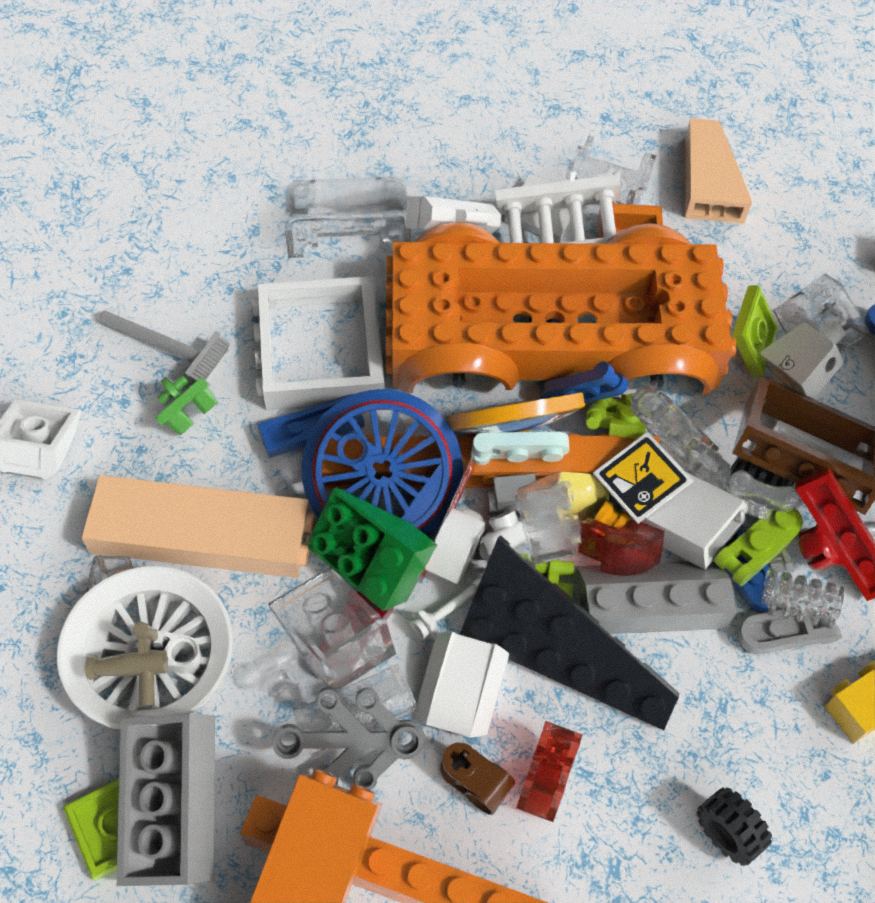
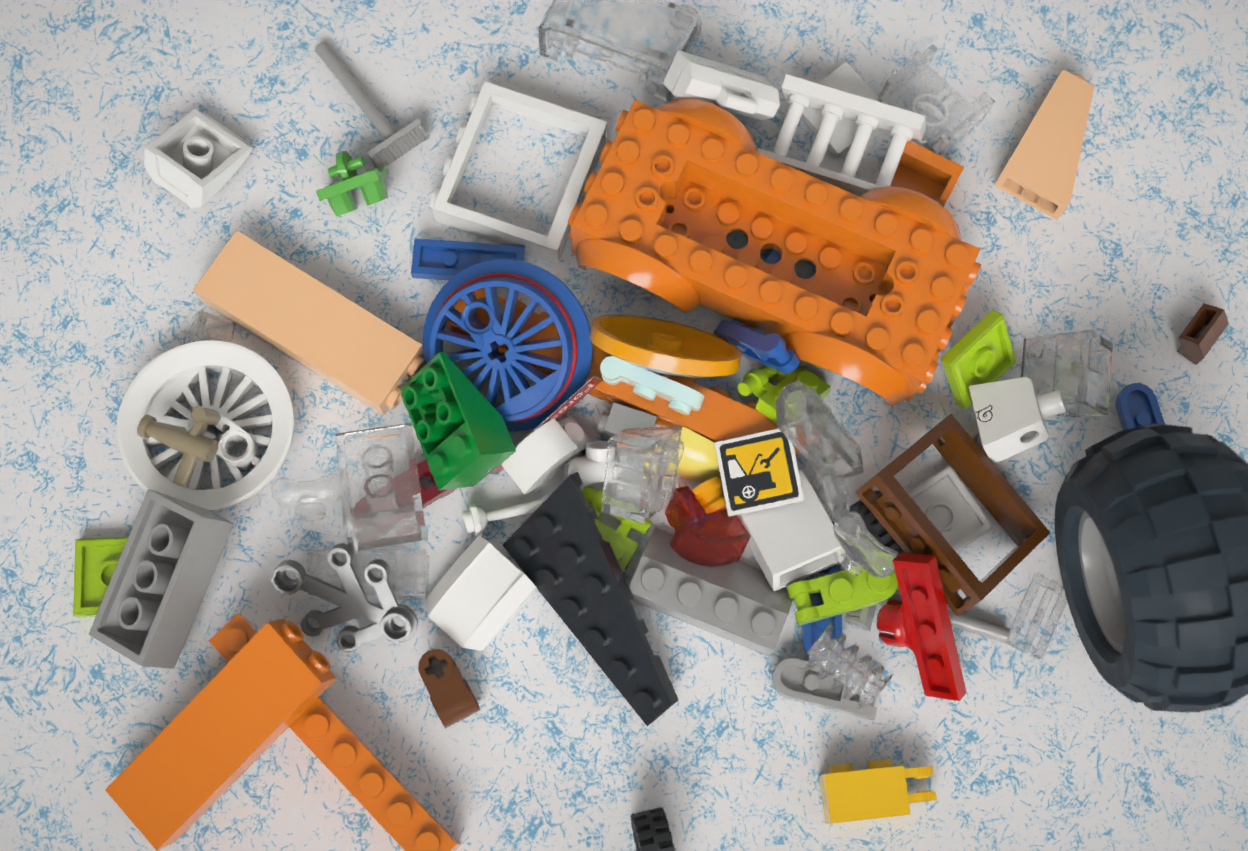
camera: 25 degrees right, 15 degrees up
clear red brick [516,721,583,822] -> none

